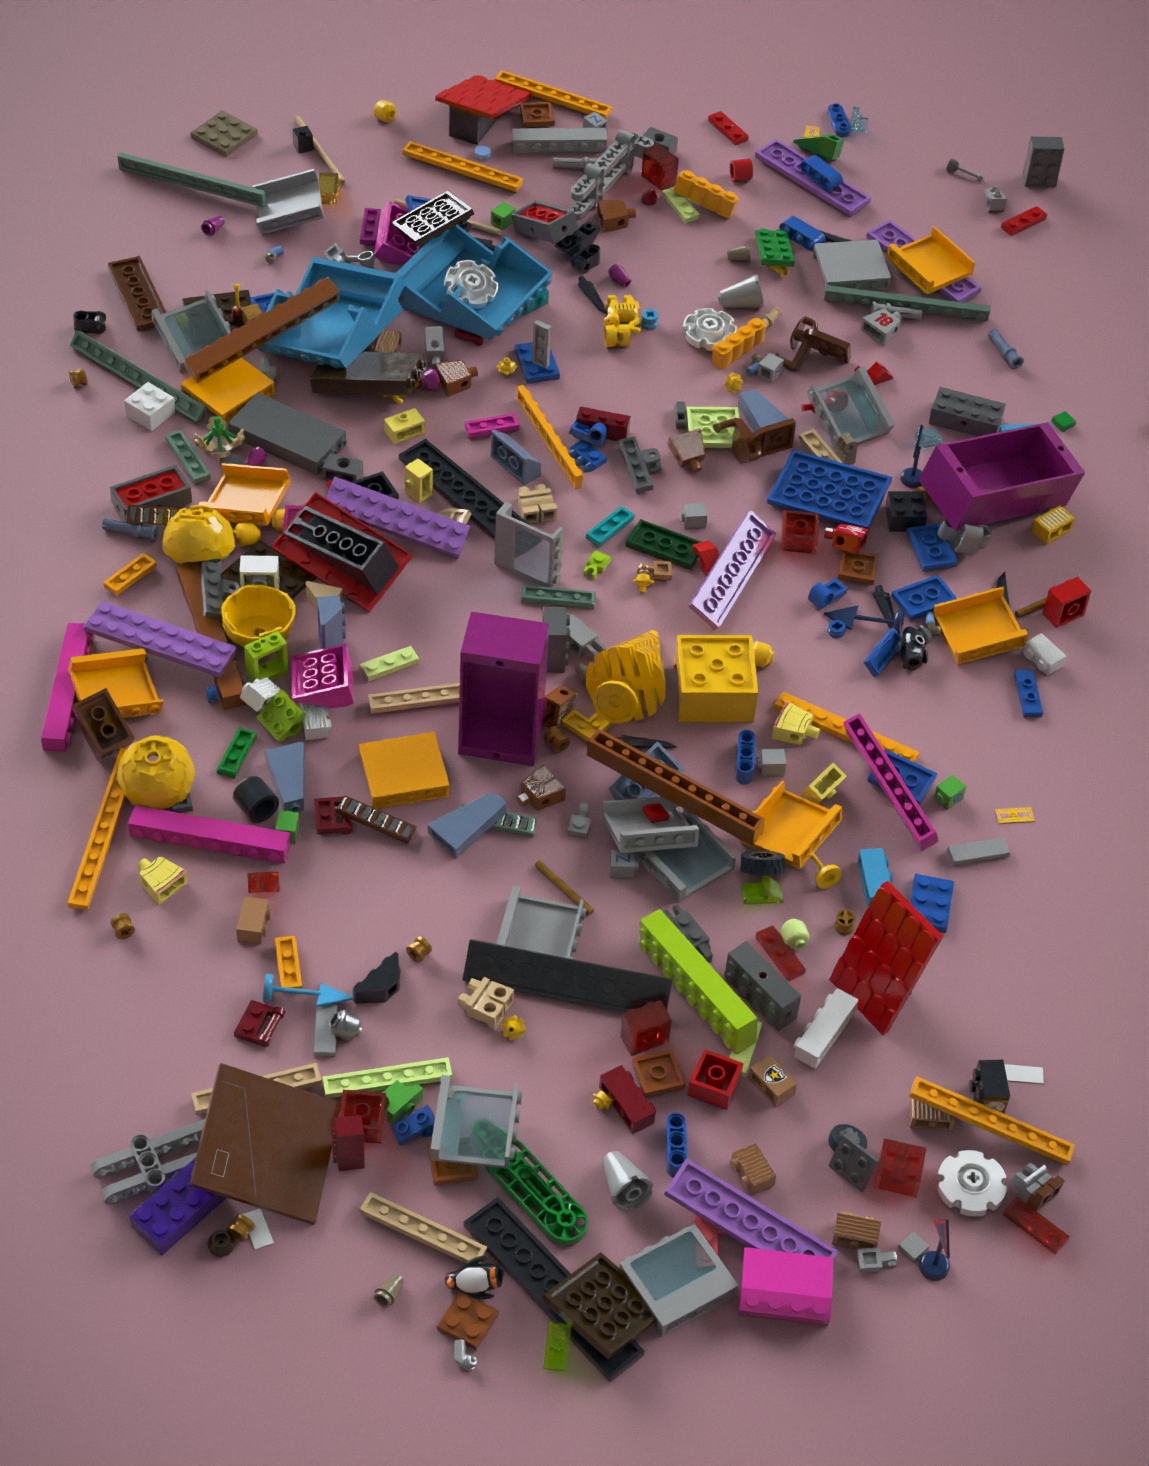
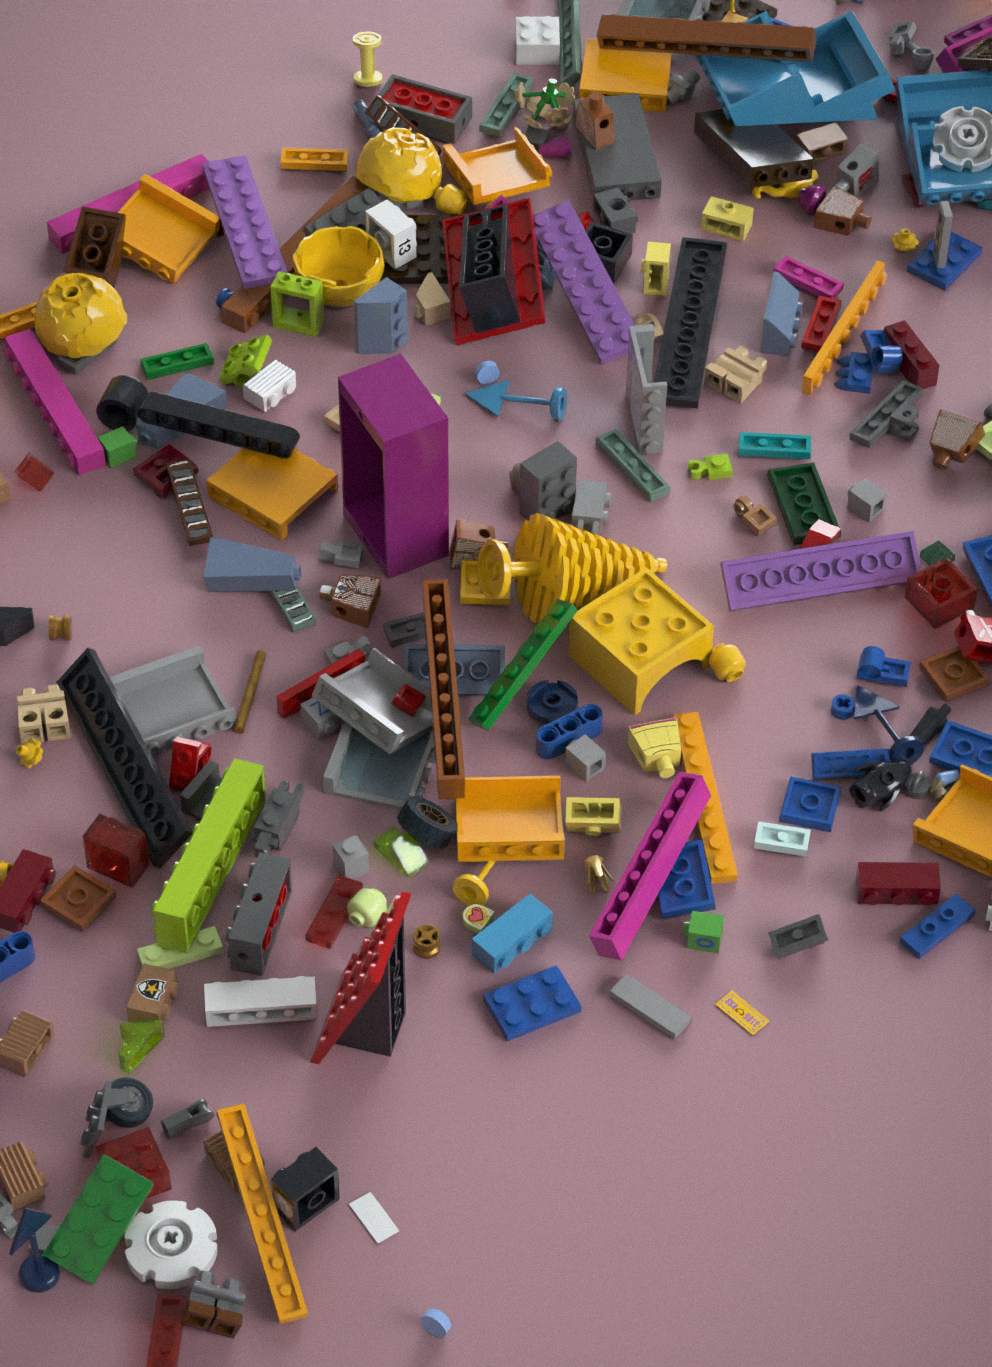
camera: 55 degrees right, 0 degrees up
white brick [240,677,280,712] -> none
dark pink slope [291,643,354,708] -> none
pearl gold wheel [544,726,570,753] -> none
black bar [615,734,677,748] -> none
yellow plant [632,574,654,592] -> none
red brick [687,1049,744,1110] -> none
none -> green plate [42,1154,154,1285]
none -> clear neon green slope [118,1019,165,1074]
none -> black beam [137,392,300,459]
none -> dark grey bar [161,1099,214,1139]
none -> red pin [169,737,212,791]
none -> dark grey panel [180,760,222,821]
none -> red plate [276,648,365,719]
none -> light grey plate [319,540,363,569]
none -> light grey brick [333,835,369,883]
none -> light yellow hose [353,32,382,87]
none -> dark grey plate [383,612,426,647]
none -> light blue tile [420,1309,451,1338]
none -> tile [463,904,495,934]
none -> dark azure piece [465,380,567,421]
none -> green plate [468,599,578,731]
none -> light blue tile [475,361,500,384]
none -> dark blue plate [527,680,578,725]
none -> dark orange torso [575,92,615,149]
none -> pearl gold piece [583,855,614,894]
none -> light aqua plate [754,821,811,857]
none -> dark grey hinge [768,914,828,959]
none -> blue tile [779,776,841,832]
none -> red plate [801,296,842,352]
none -> dark red brick [856,862,941,906]
none -> clear green tile [920,540,955,571]

